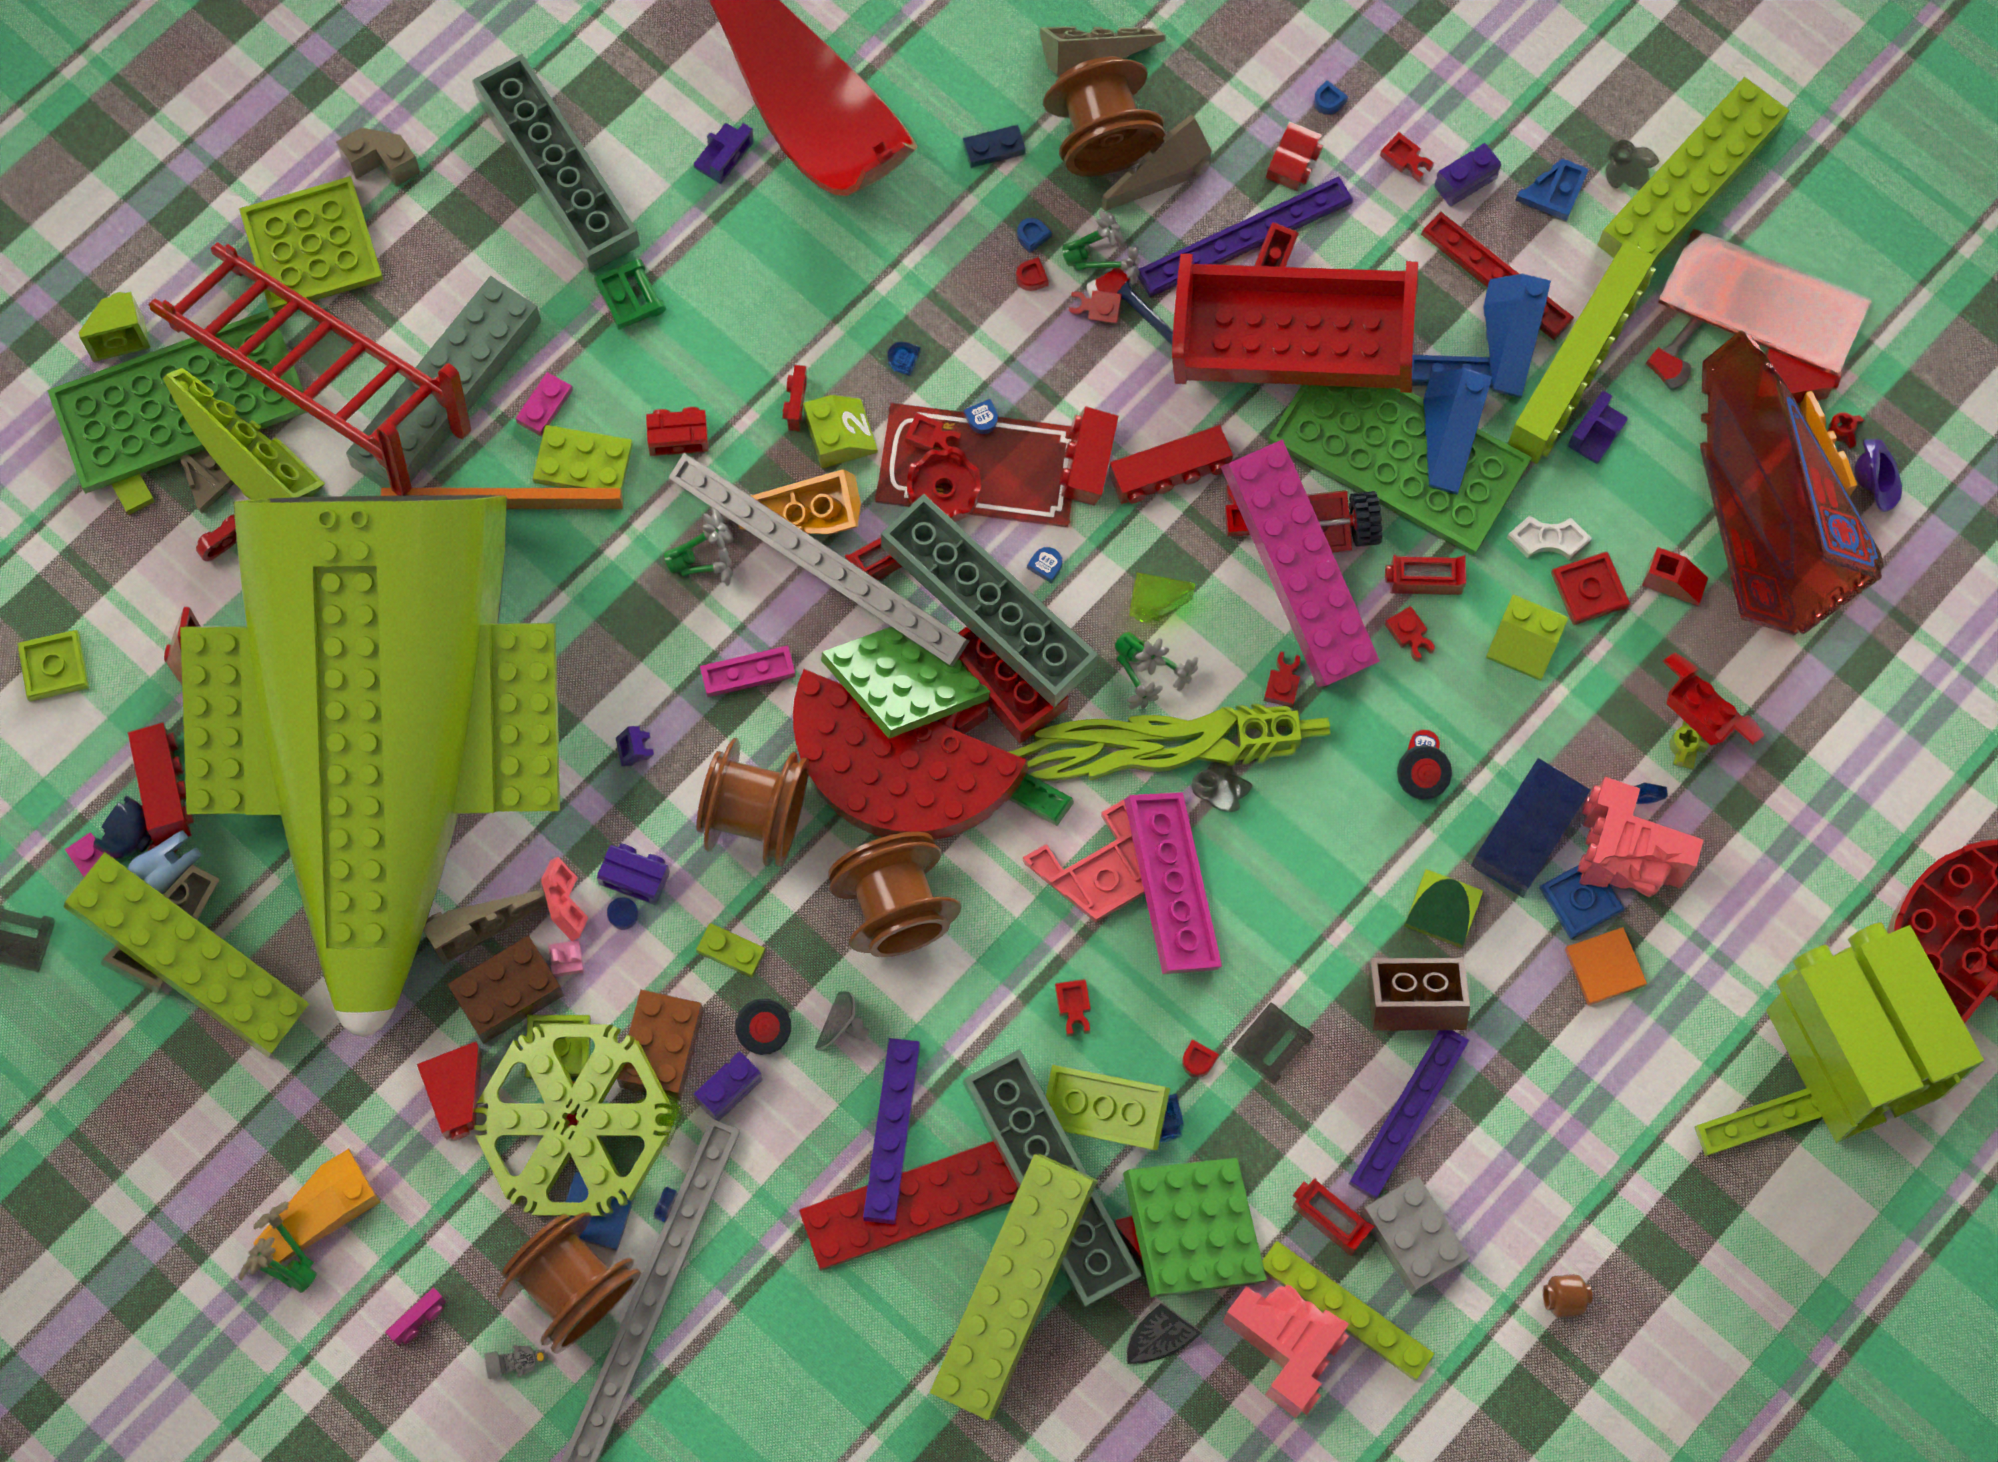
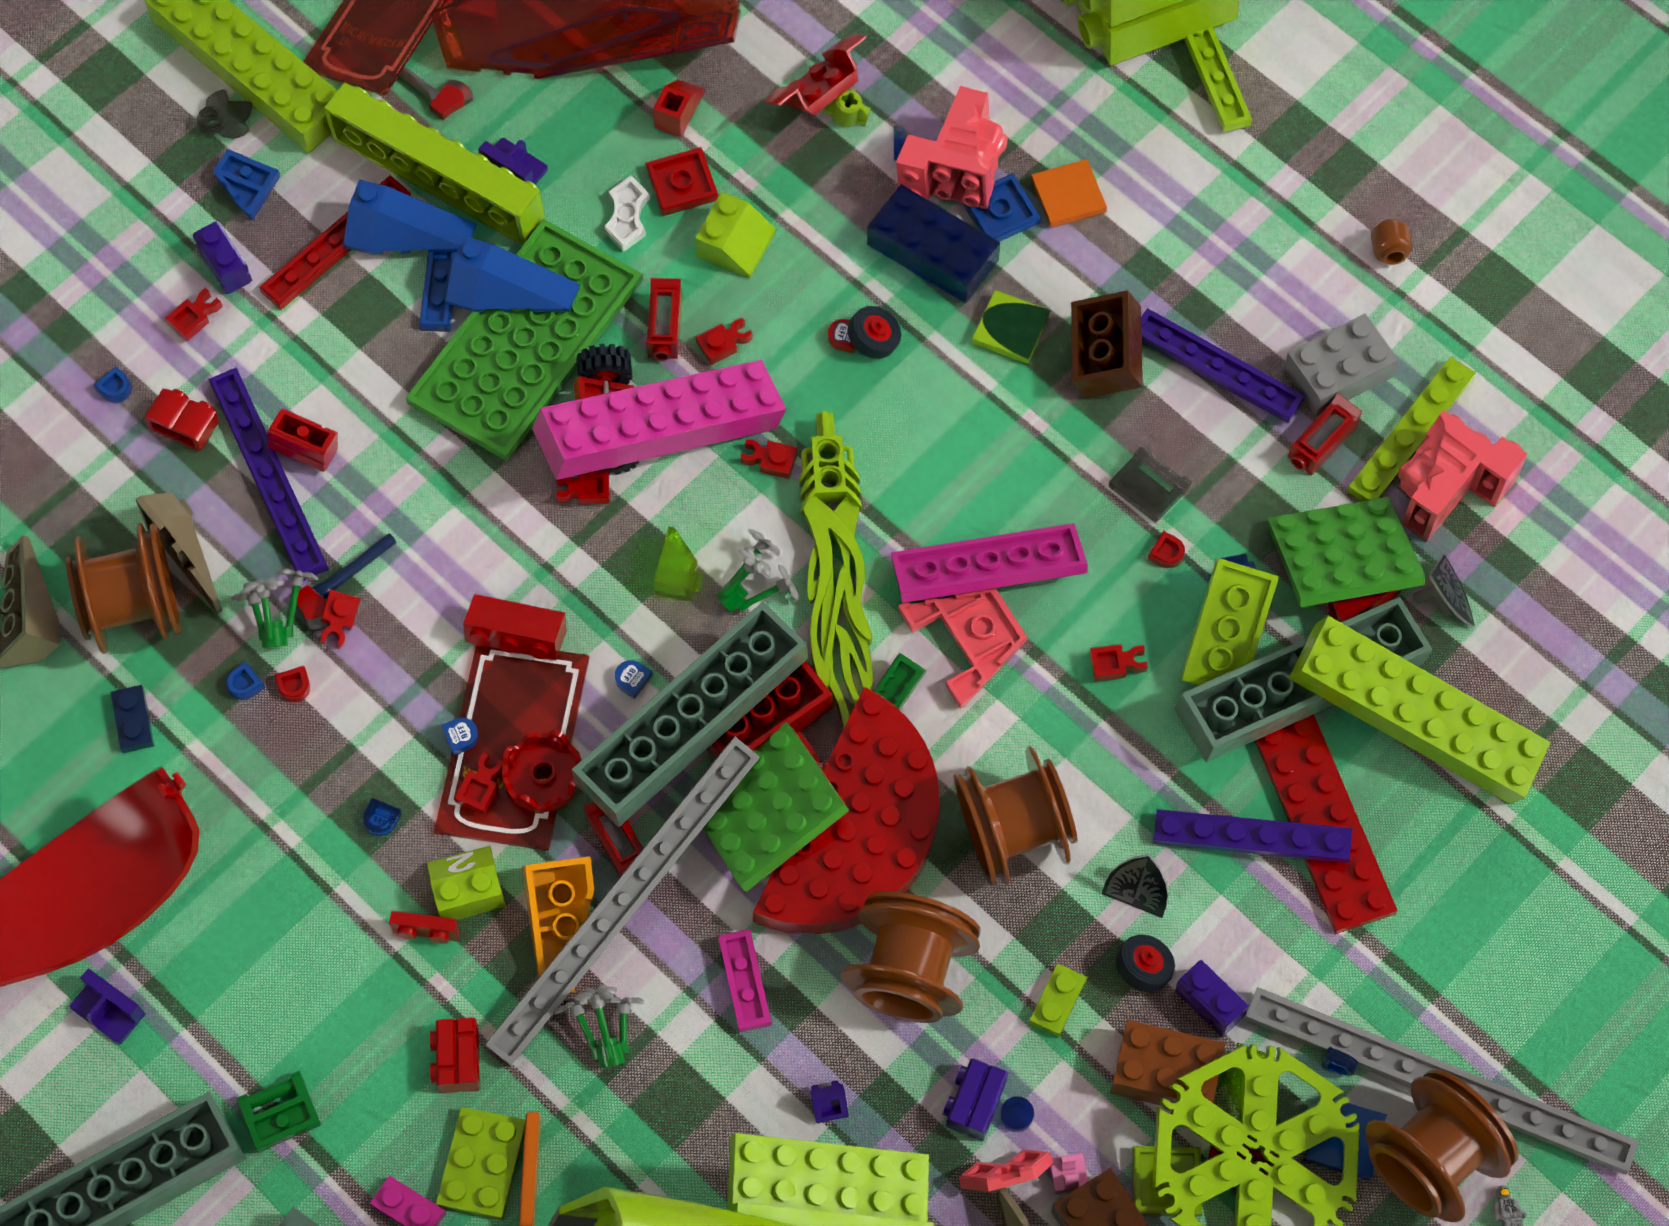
camera: 85 degrees left, 5 degrees down
red brick [1108,425,1233,504] -> none
red piece [1172,254,1418,393] -> none
clear smoke plate [1191,762,1252,812] -> none

